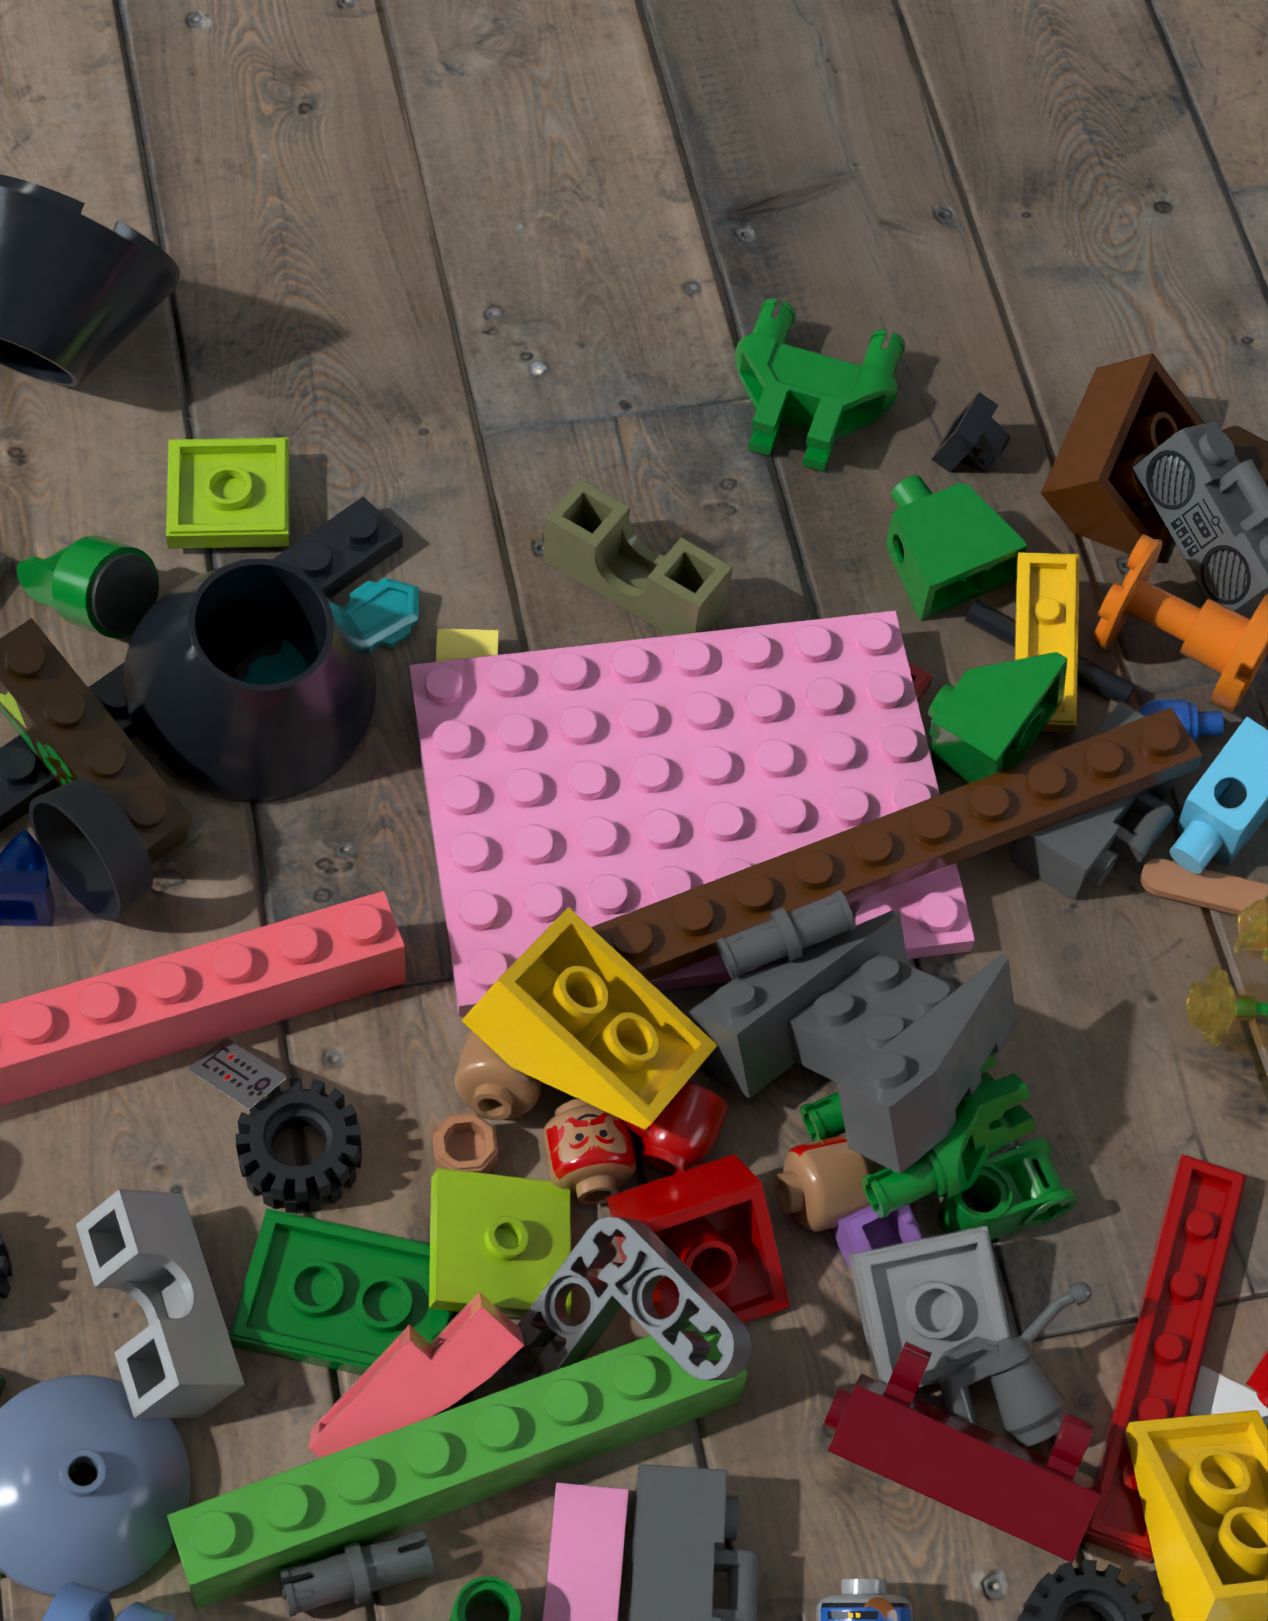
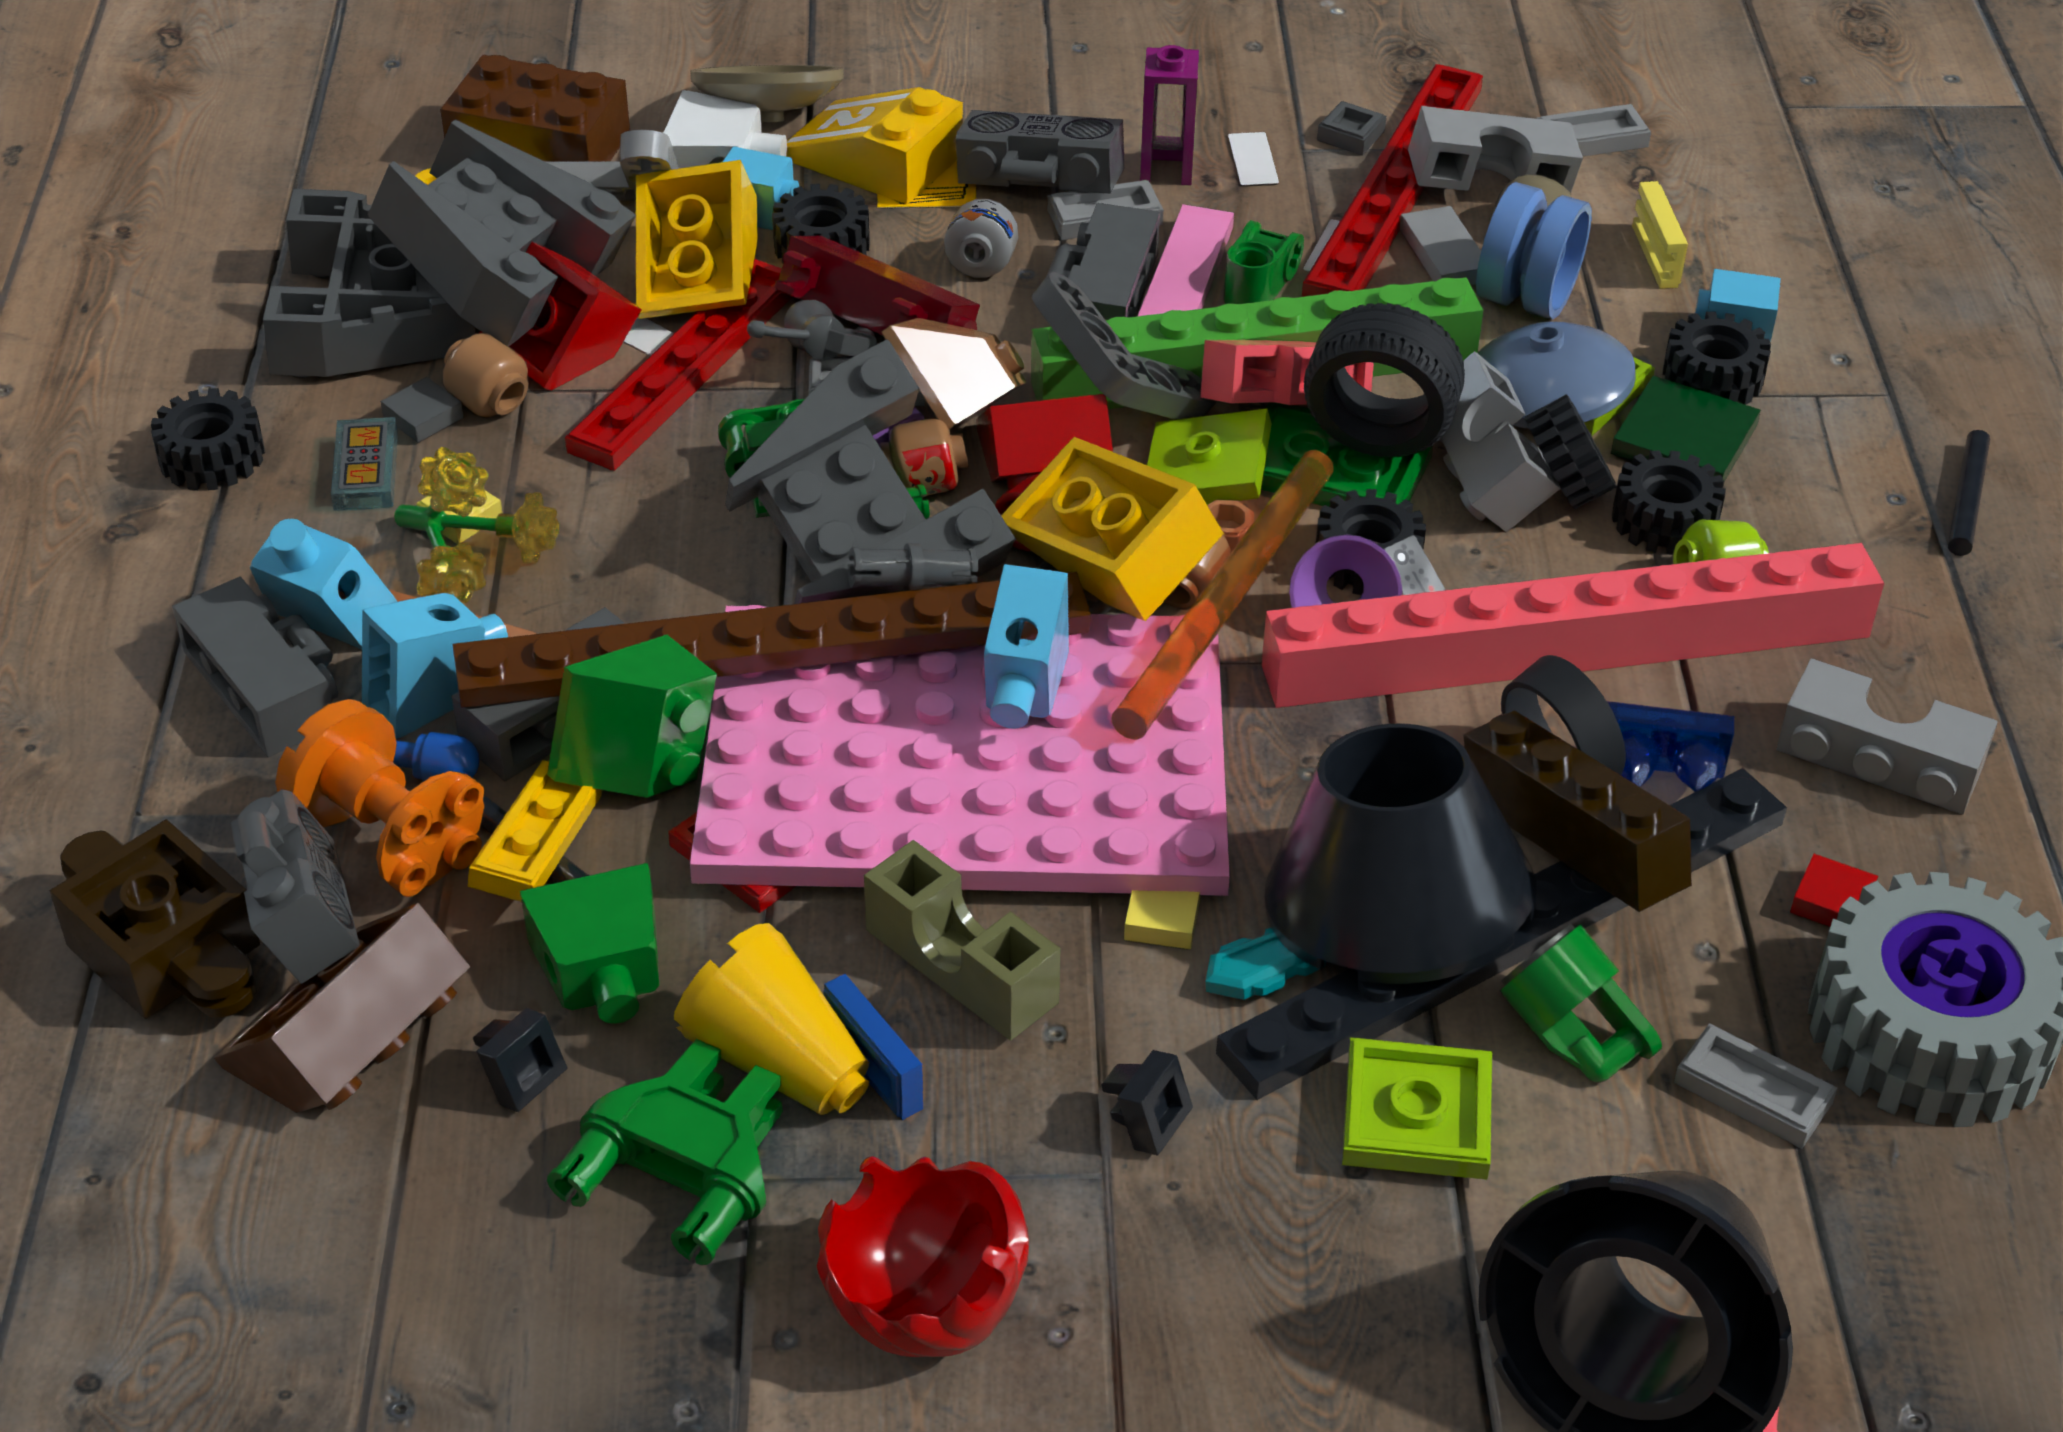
camera: 165 degrees left, 15 degrees down
none -> yellow cone [674,923,869,1115]
none -> red piece [817,1156,1029,1357]
none -> blue tile [823,974,923,1120]
none -> slope [882,318,1026,429]
none -> medium azure torso [984,564,1069,729]
none -> black tile [1101,1050,1193,1156]
none -> clear orange piece [1111,450,1334,740]
none -> medium lavender piece [1289,535,1402,608]
none -> black tyre [1304,303,1465,457]
none -> black tyre [1525,394,1617,509]

